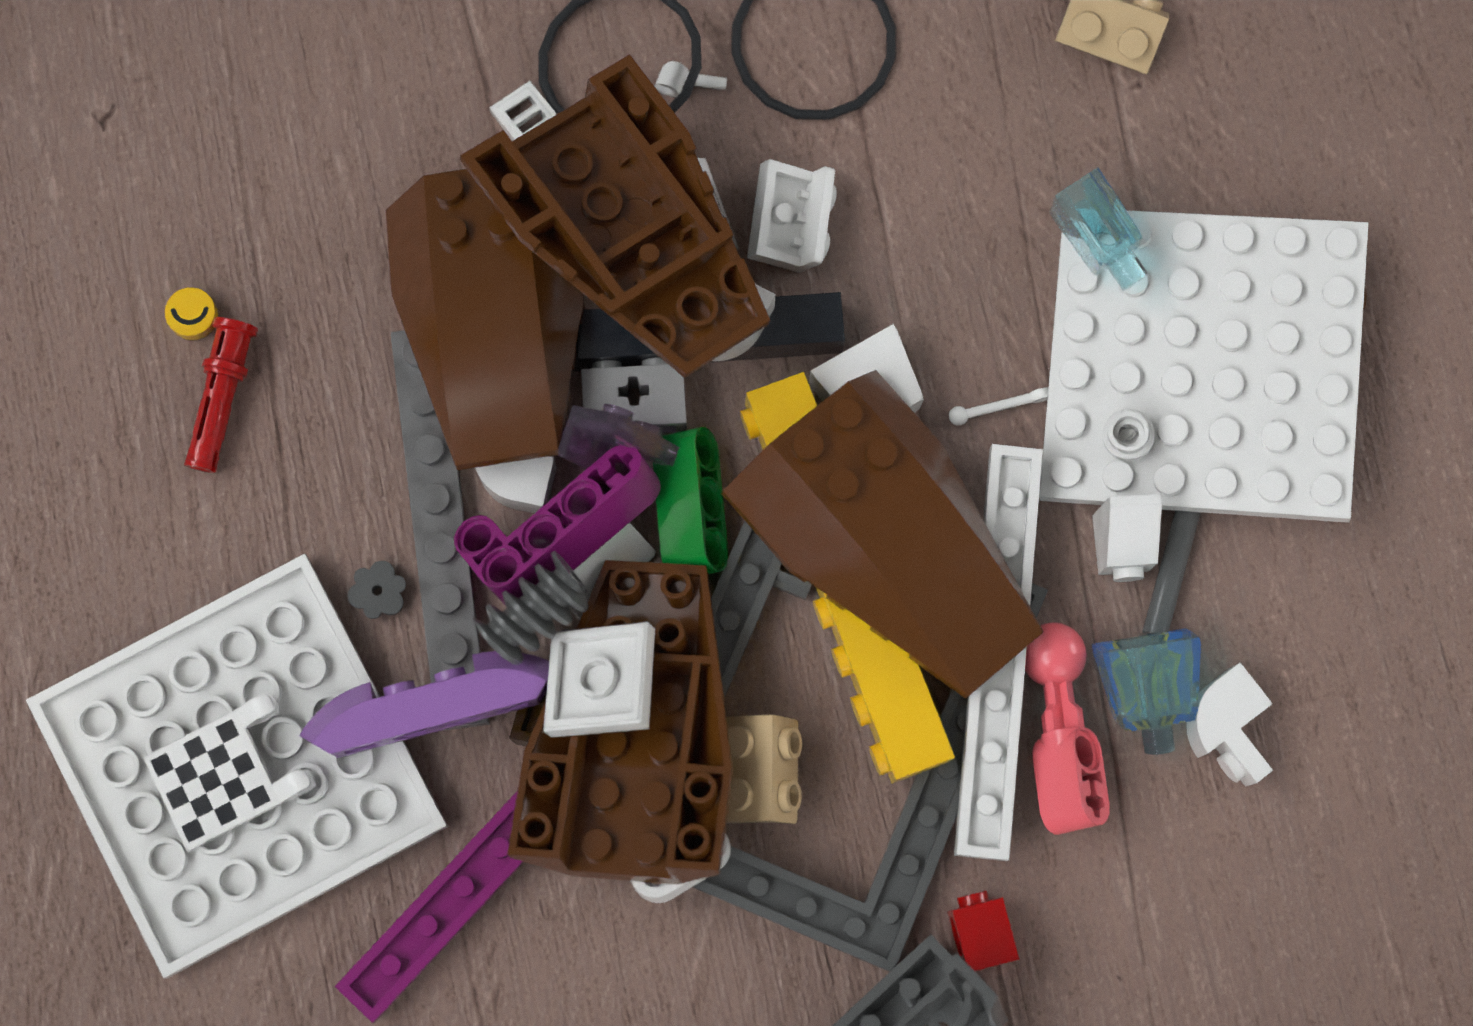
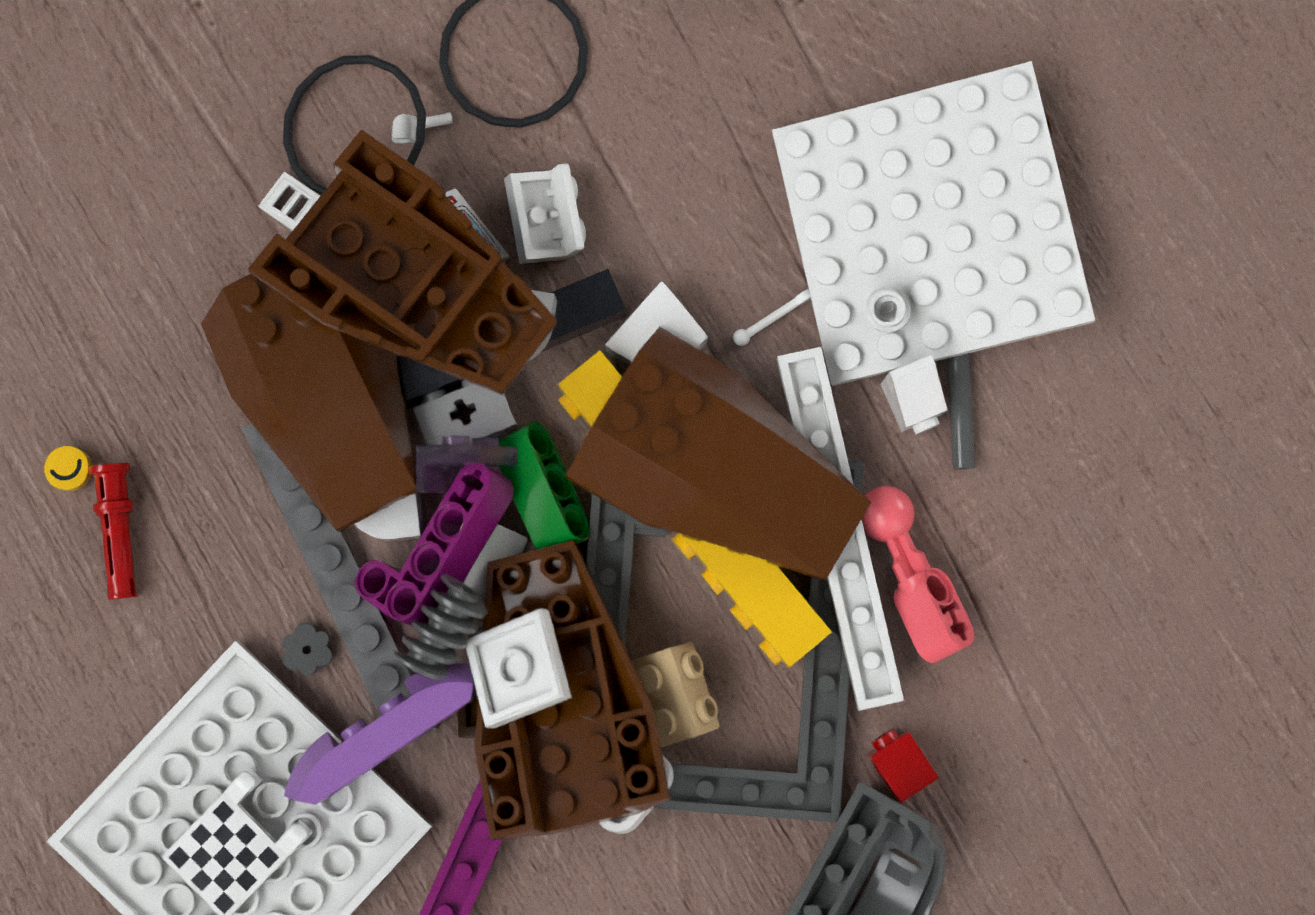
camera: 10 degrees left, 5 degrees up
clear light blue torso [1049,167,1148,291] -> none
clear light blue torso [1092,628,1201,755] -> none
white brick [1186,663,1273,787] -> none

